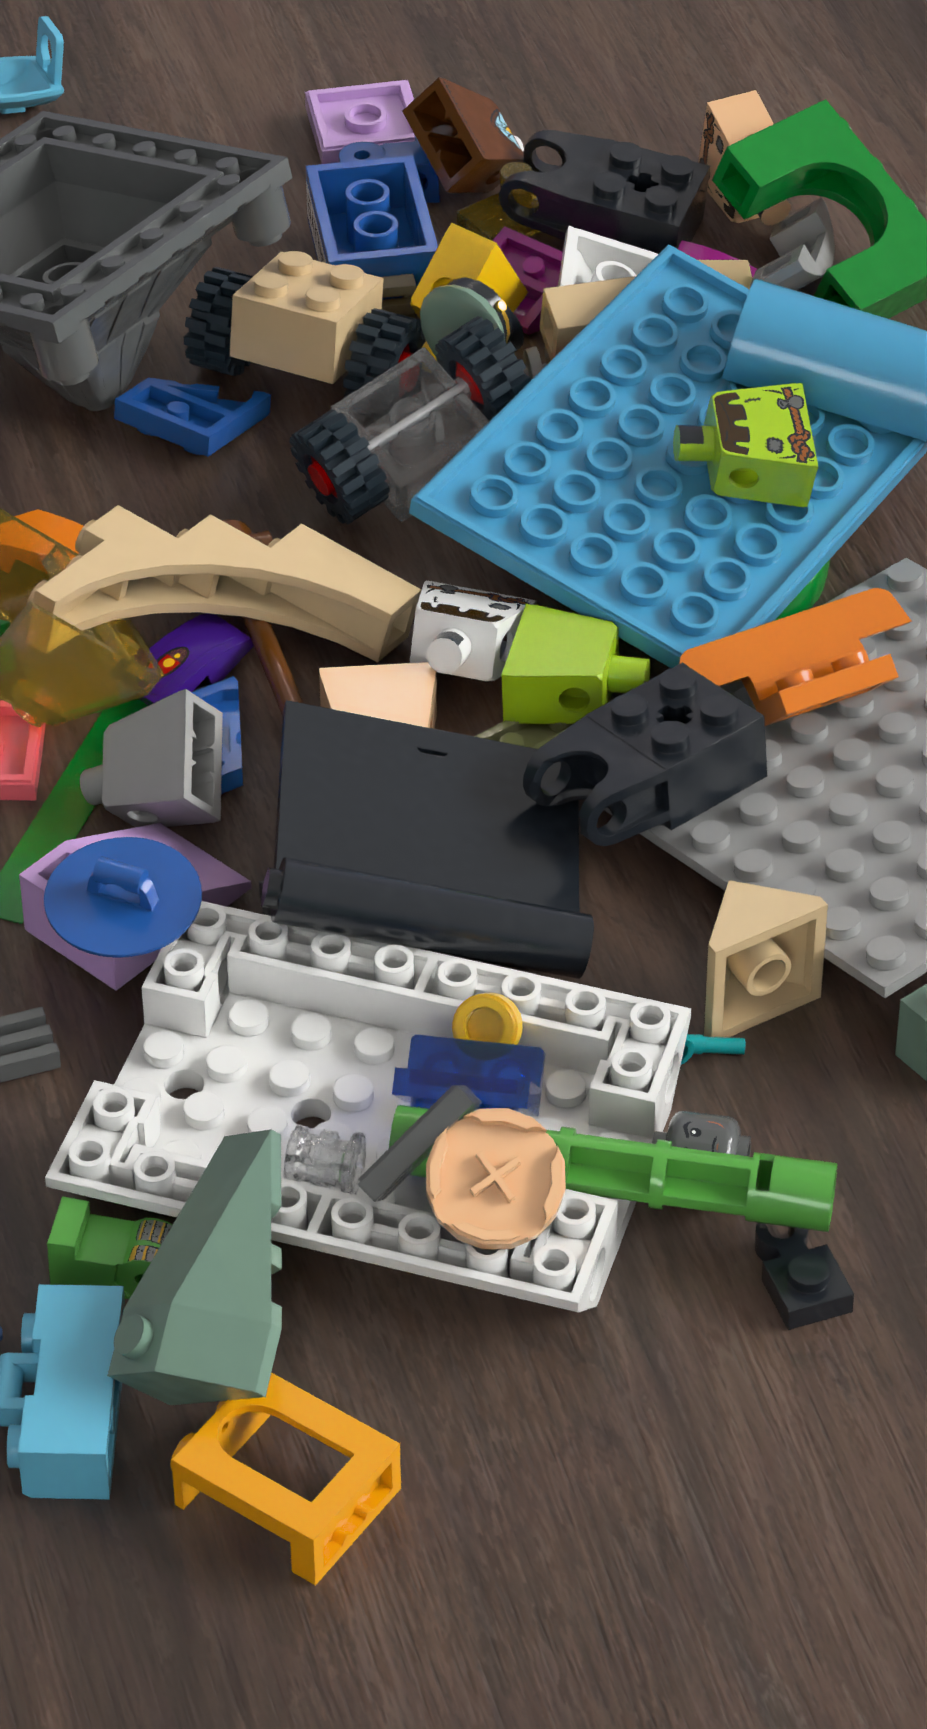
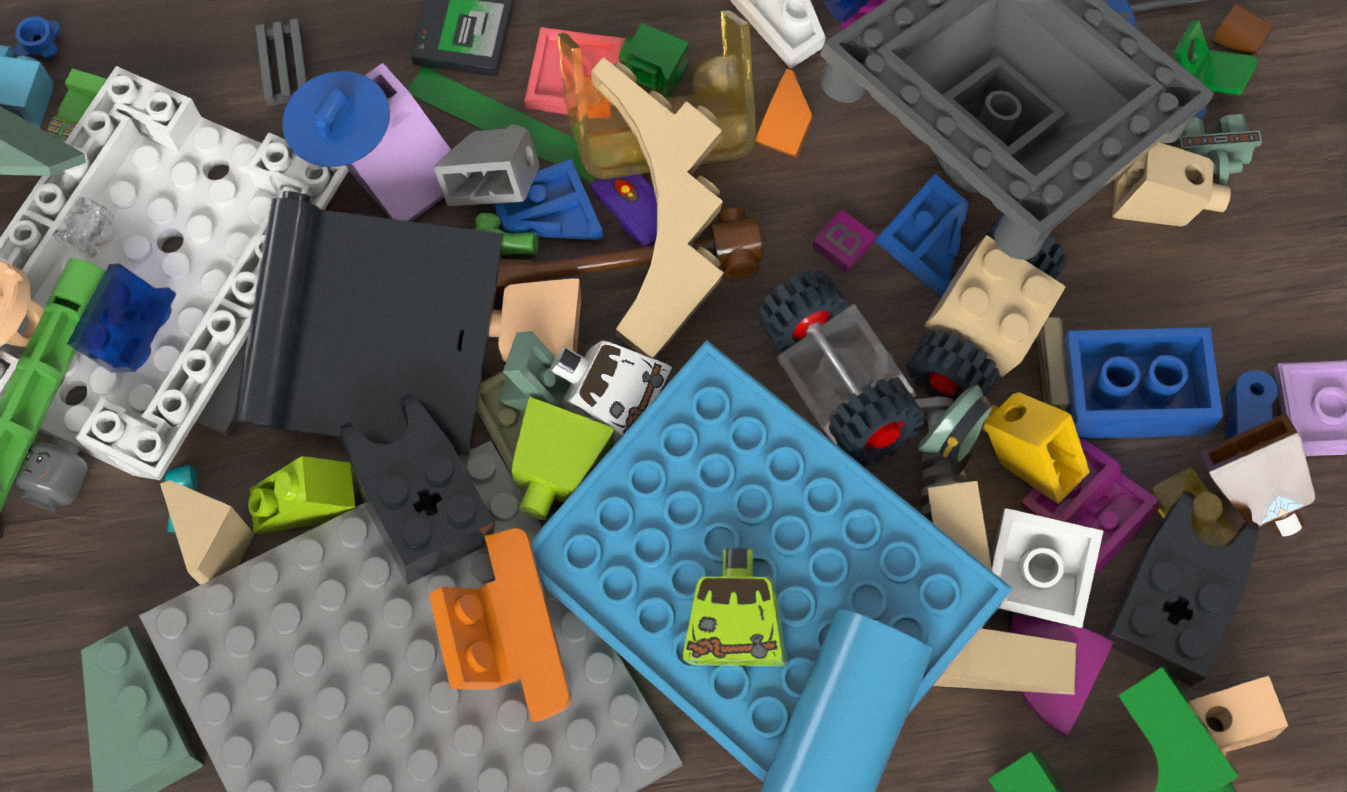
camera: 100 degrees right, 25 degrees up
dark grey tile [357,1085,483,1202] -> none
yellow tile [452,992,523,1061] -> none
light grey slope [750,197,835,291] -> none
none -> lime slope [248,456,355,534]
none -> bright green arm [473,213,539,255]
none -> sand green slope [500,331,571,411]
none -> magenta tile [812,209,877,273]

